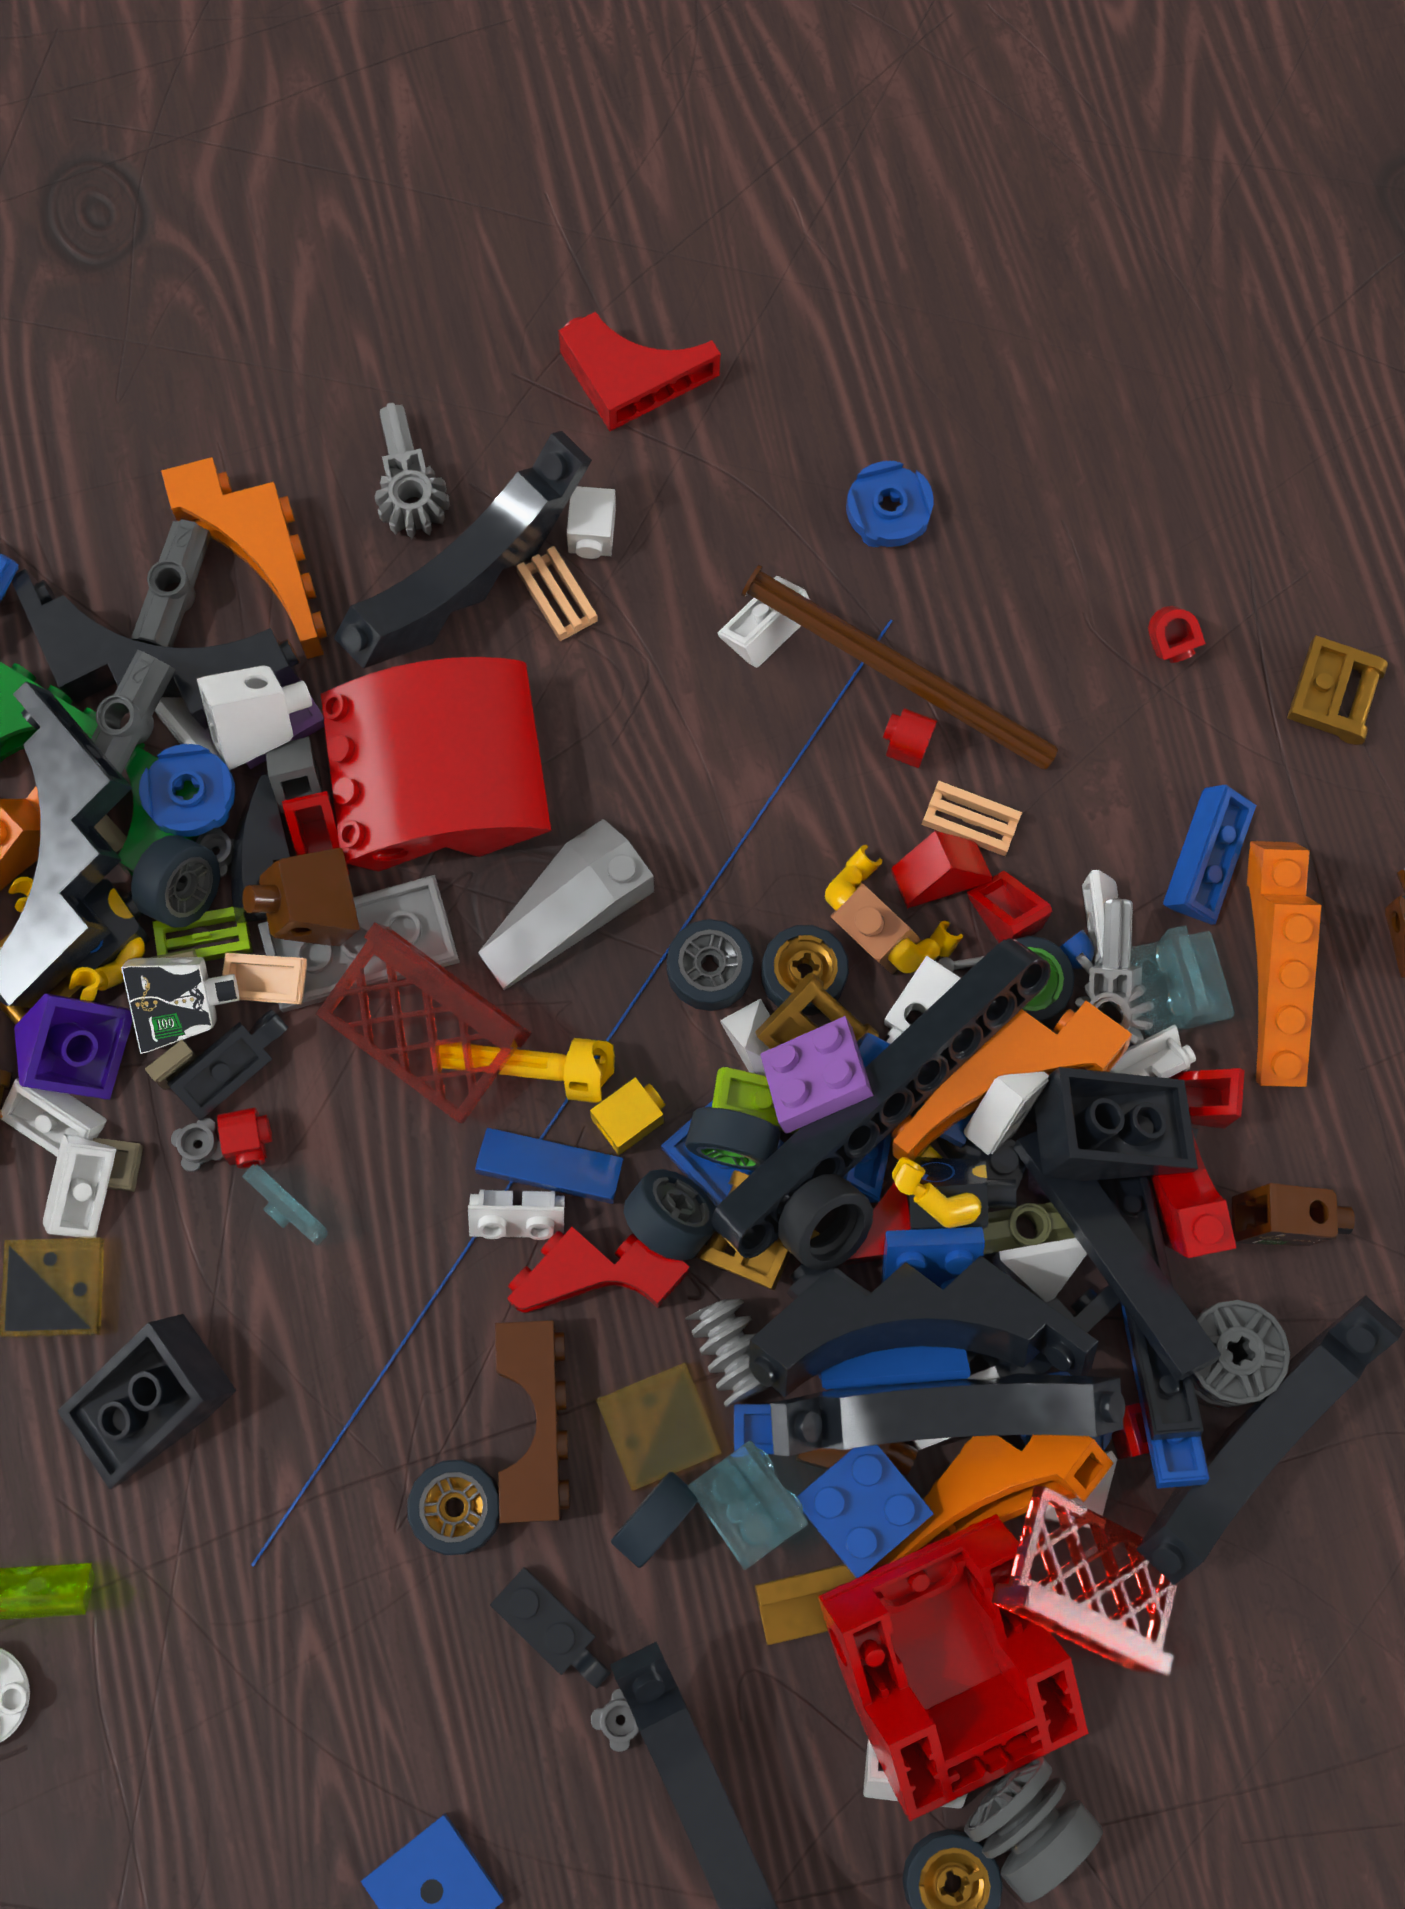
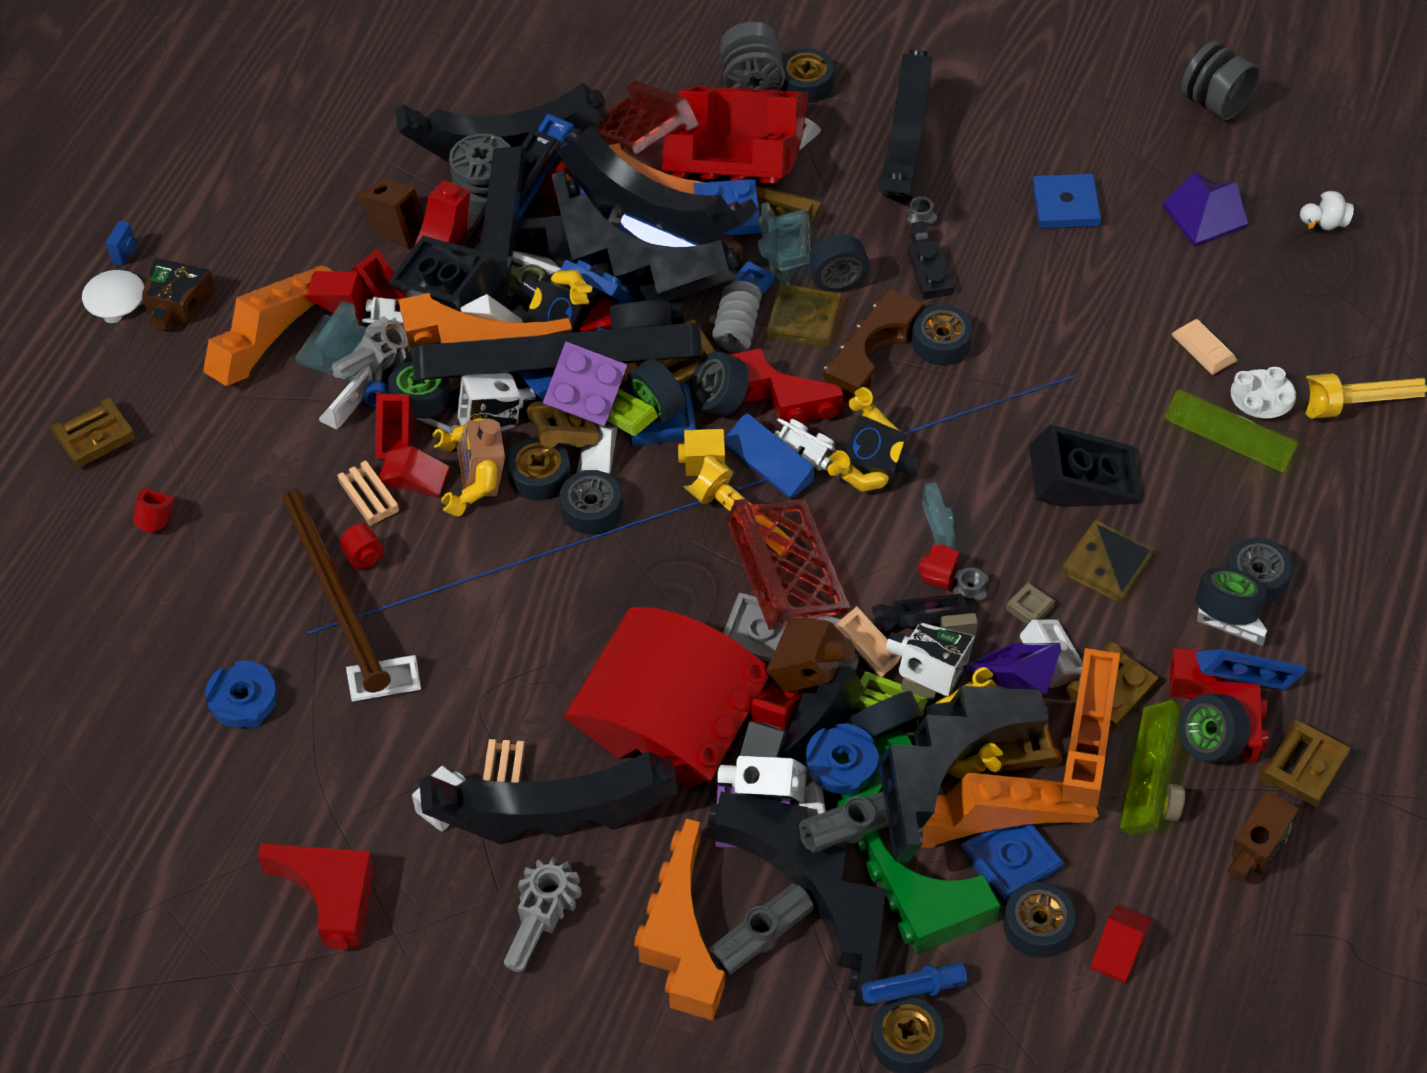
camera: 140 degrees left, 20 degrees down
white slope [43,1134,117,1239] -> none
light grey wedge [478,819,654,990] -> none
blue slope [1163,784,1256,925] -> none
none -> red slope [305,271,368,327]
none -> torso [827,387,921,492]
none -> light nougat tile [1172,319,1238,376]

